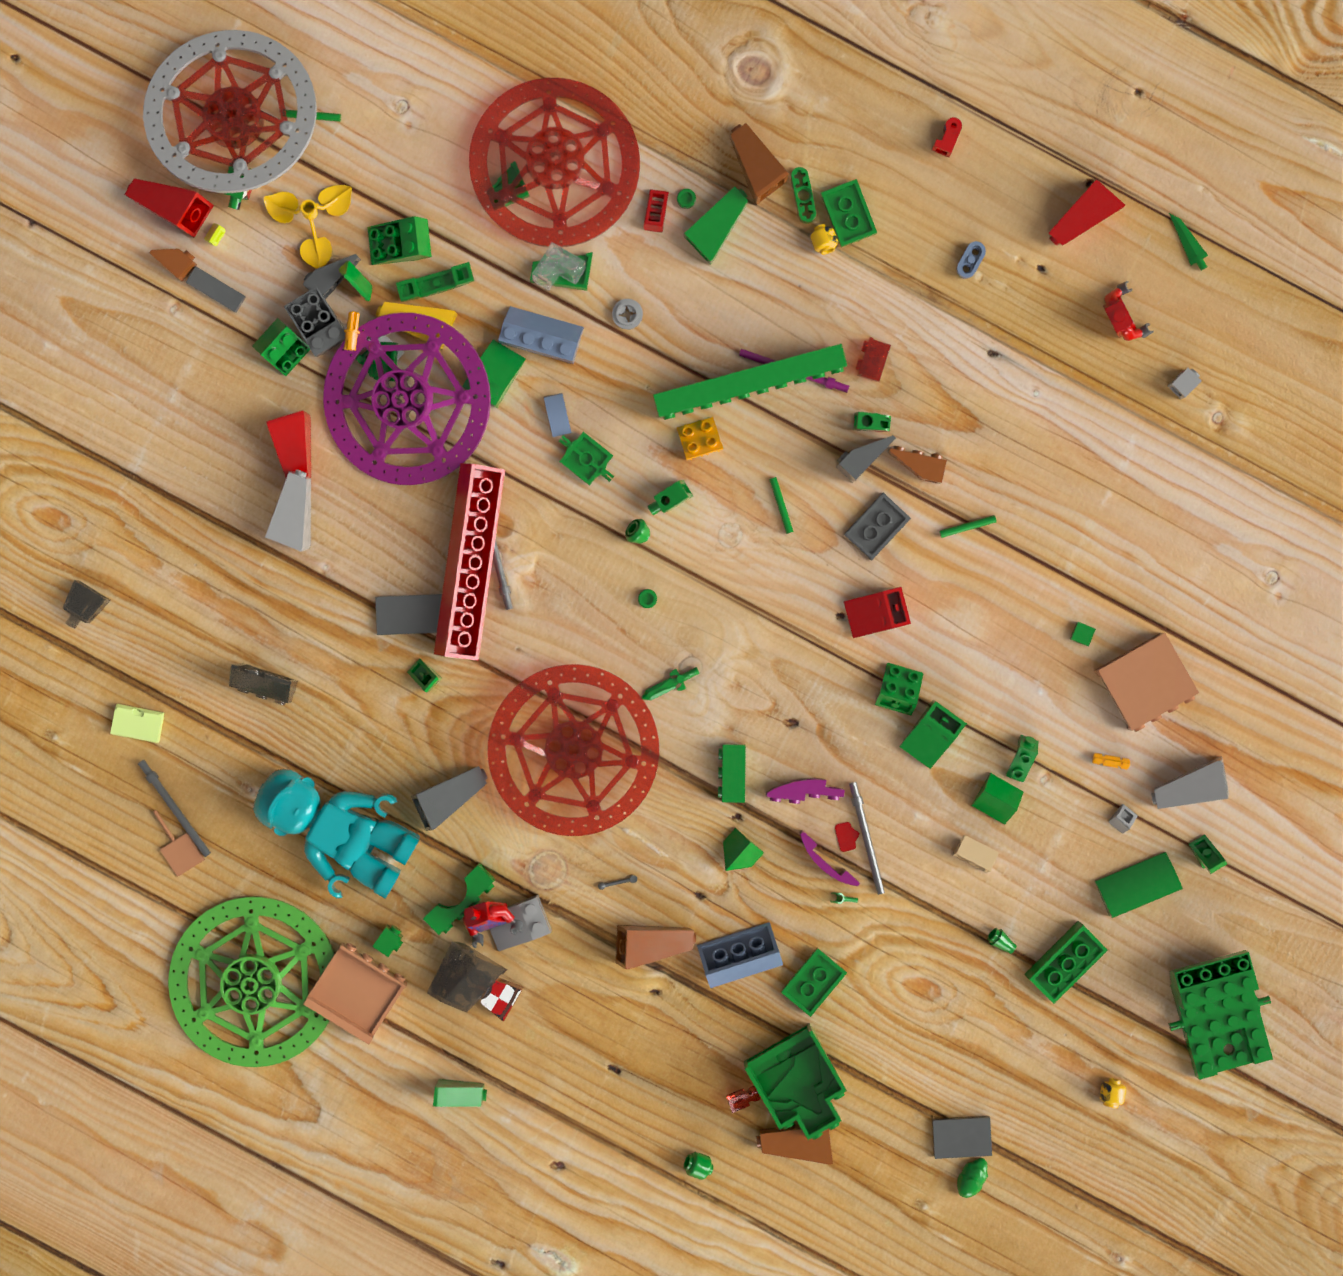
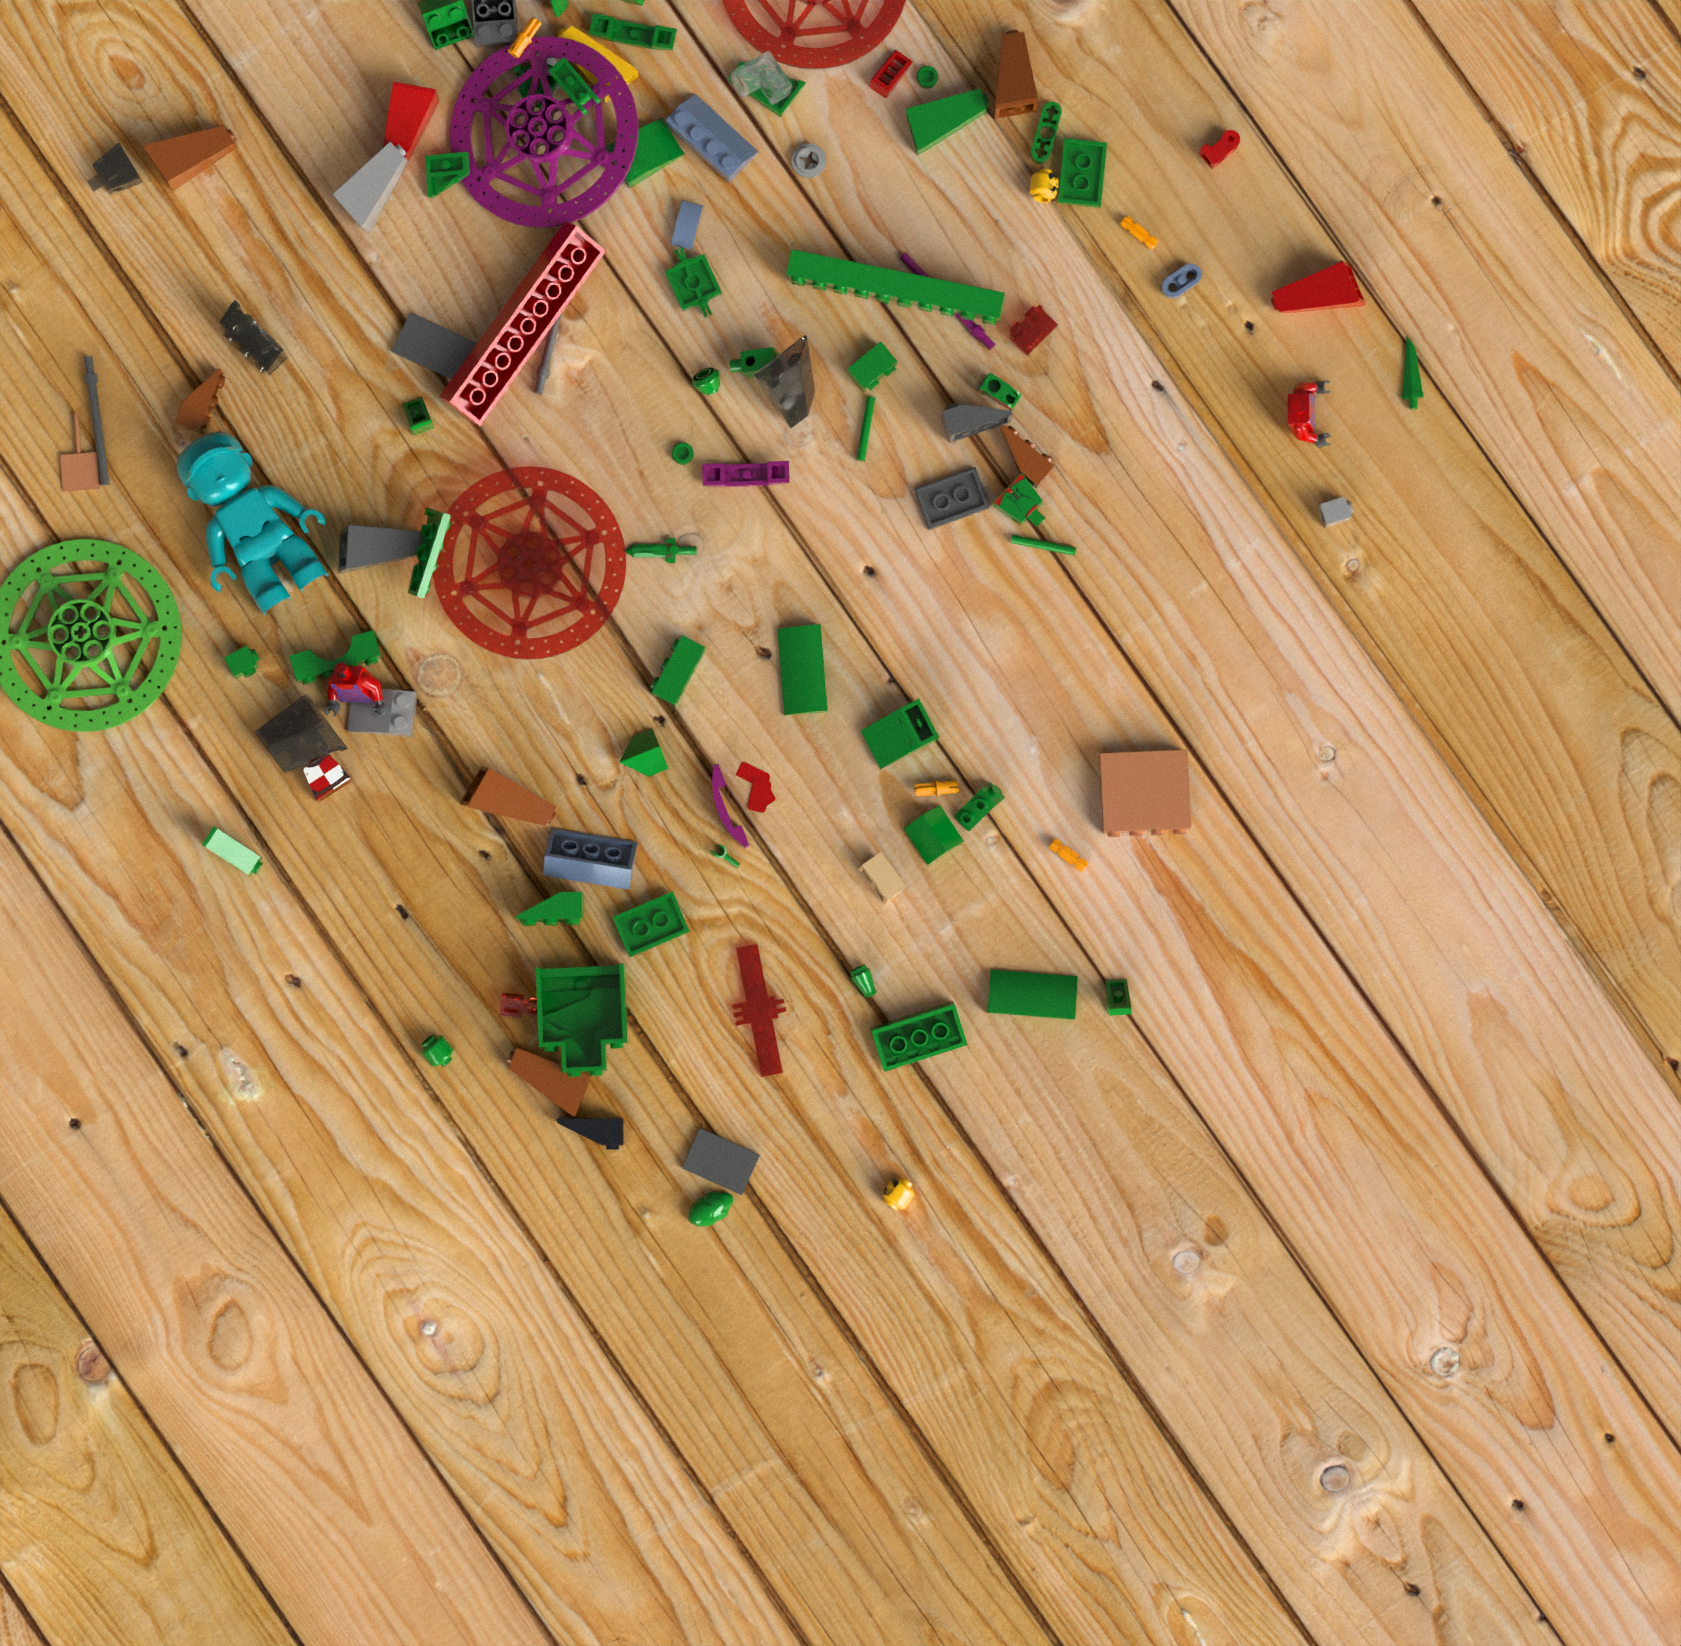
camera: 25 degrees right, 5 degrees down
yellowish green piece [110,704,164,743] -> none
nougat panel [303,942,407,1045] -> none
dark grey hinge [598,875,637,890] -> none
light orange hinge [677,417,723,460] -> none
magenta slope [766,778,845,804] -> none
red slope [843,587,911,638] -> none
flat silver bar [849,782,885,895] -> none
green bracket [875,663,923,716] -> none
green tile [1070,622,1096,647] -> none
light grey slope [1109,804,1137,833] -> none
light grey slope [1151,756,1229,809] -> none
green piece [1168,950,1273,1080] -> none
none -> dark orange slope [143,125,237,191]
none -> dark orange slope [175,368,226,434]
none -> green wing [408,507,451,599]
none -> green wing [425,152,470,198]
none -> green slope [516,892,584,926]
none -> green hinge [548,57,601,115]
none -> black slope [557,1118,624,1150]
none -> magenta slope [702,461,790,487]
none -> clear red hinge [732,944,786,1077]
none -> red sticker [736,762,770,783]
none -> clear smoke wedge [753,335,815,428]
none -> green slope [777,624,828,716]
none -> green brick [847,342,897,392]
none -> light orange axle [914,779,959,797]
none -> green torso [992,473,1046,527]
none -> light orange axle [1120,215,1158,250]

